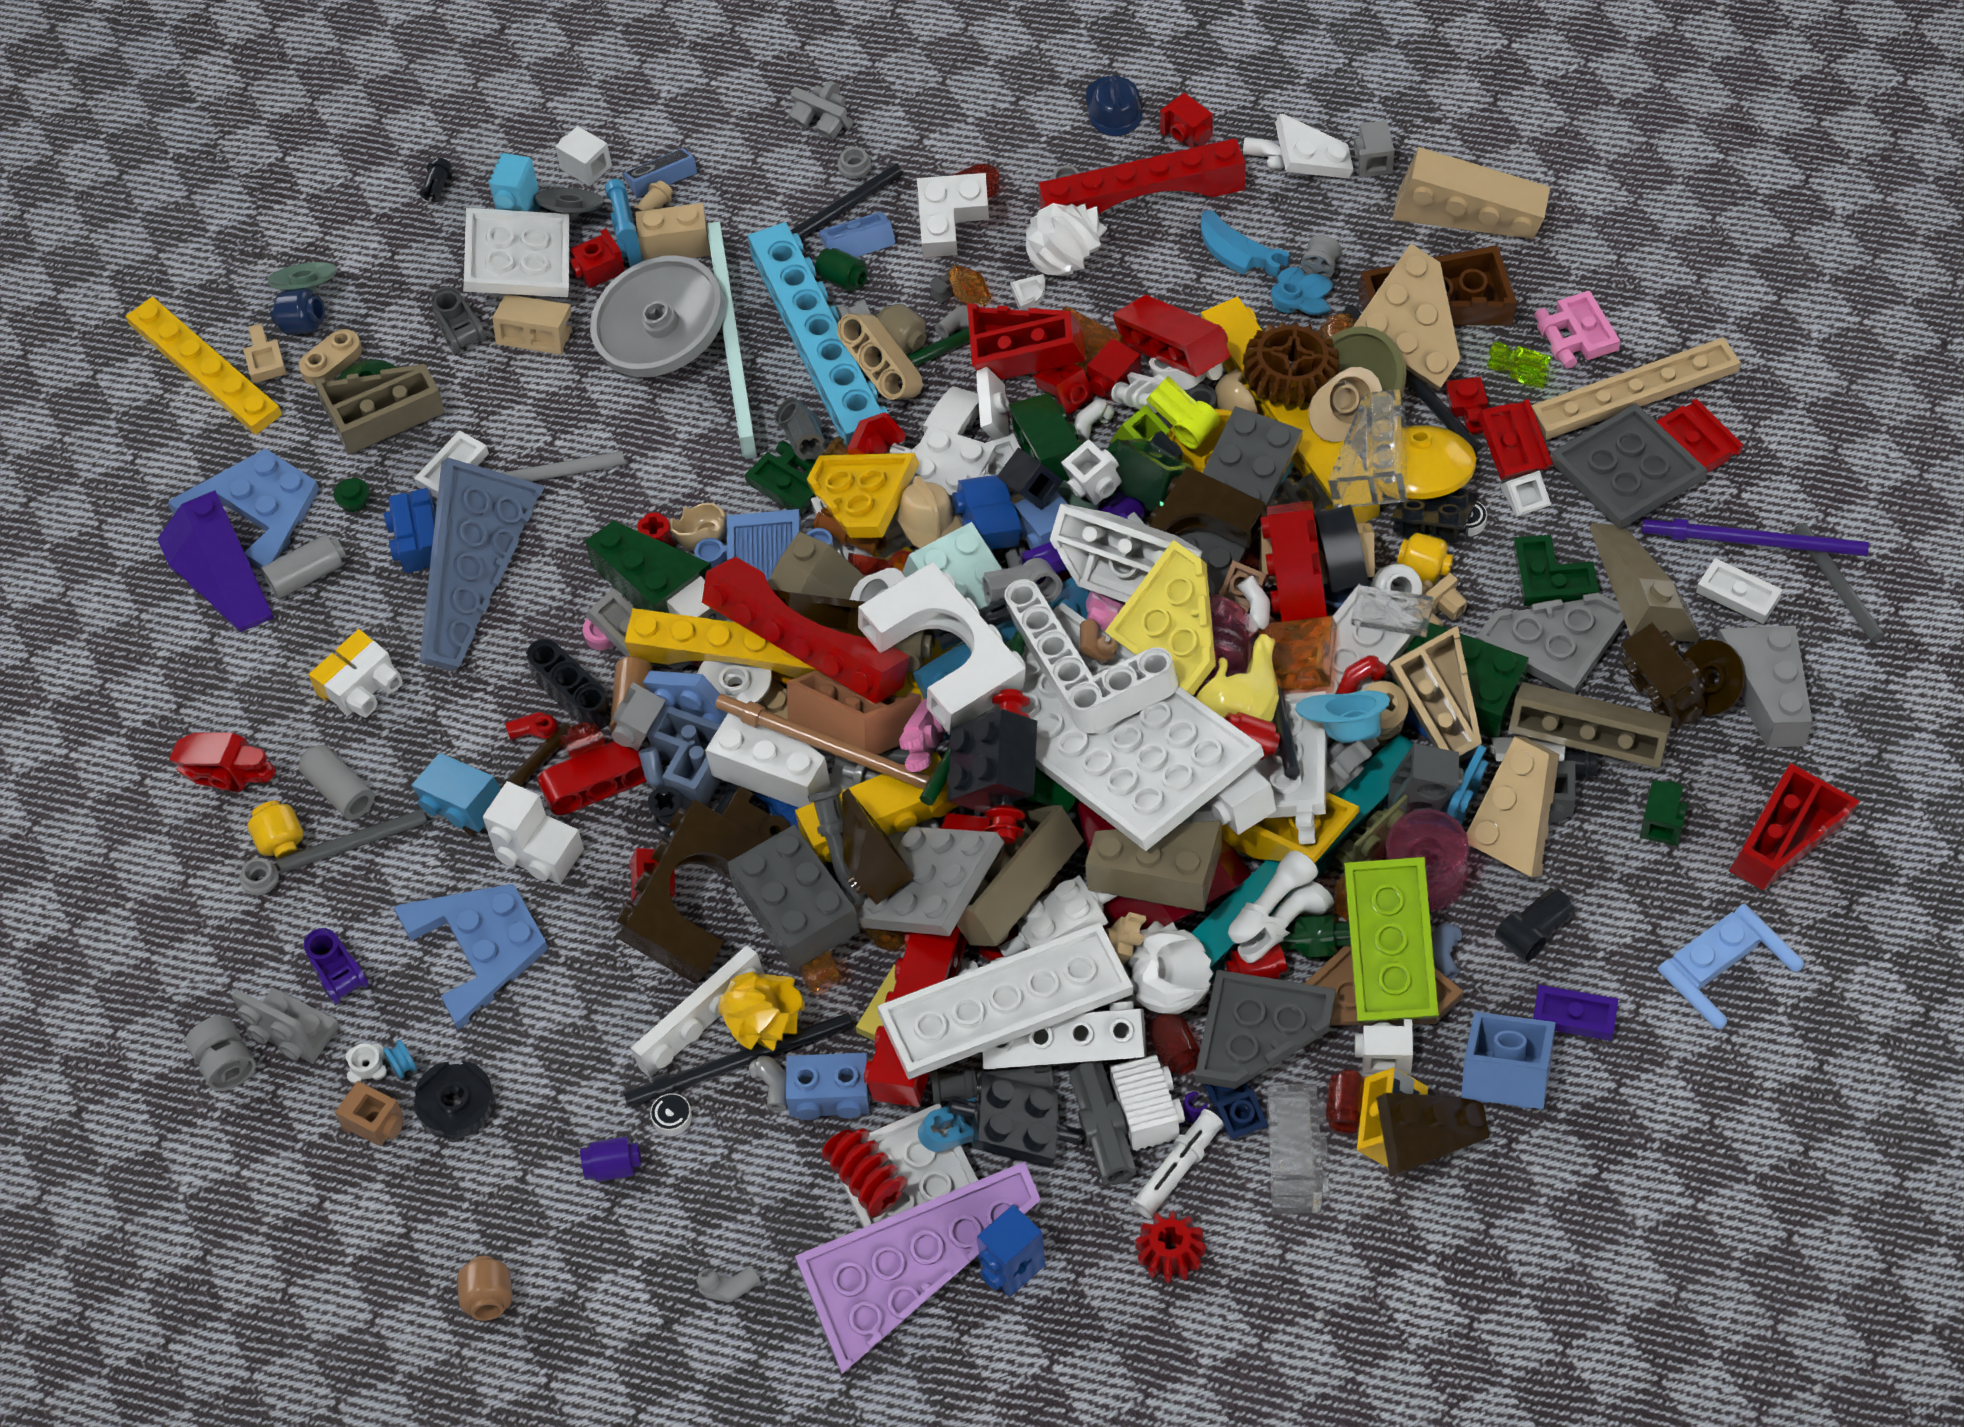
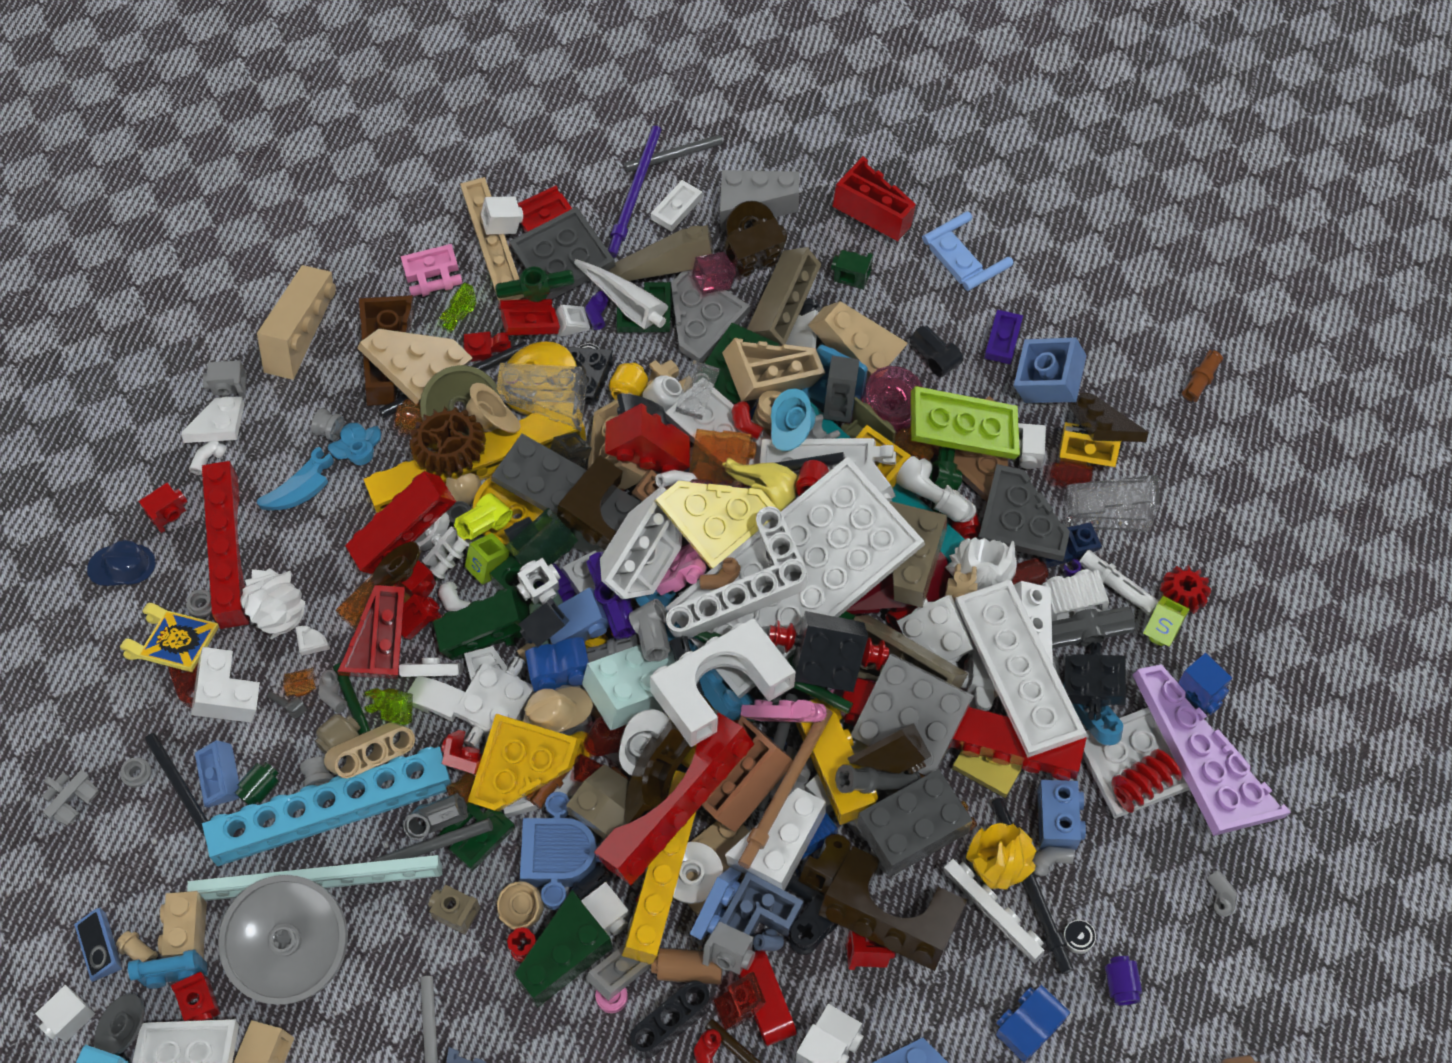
camera: 90 degrees left, 5 degrees up
none -> flag [120,603,219,672]
none -> clear neon green plate [365,688,413,725]
none -> dark brown dish [373,542,421,586]
none -> dark grey bar [375,818,493,862]
none -> dark tan brick [428,884,481,935]
none -> white brick [480,196,523,235]
none -> dark green axle [495,266,574,302]
none -> white piece [574,259,668,329]
none -> dark purple arm [585,291,609,330]
none -> clear pink brick [692,252,736,294]
none -> blue brick [996,985,1071,1063]
none -> lime brick [1143,596,1190,647]
none -> dark orange pin [1182,350,1223,402]

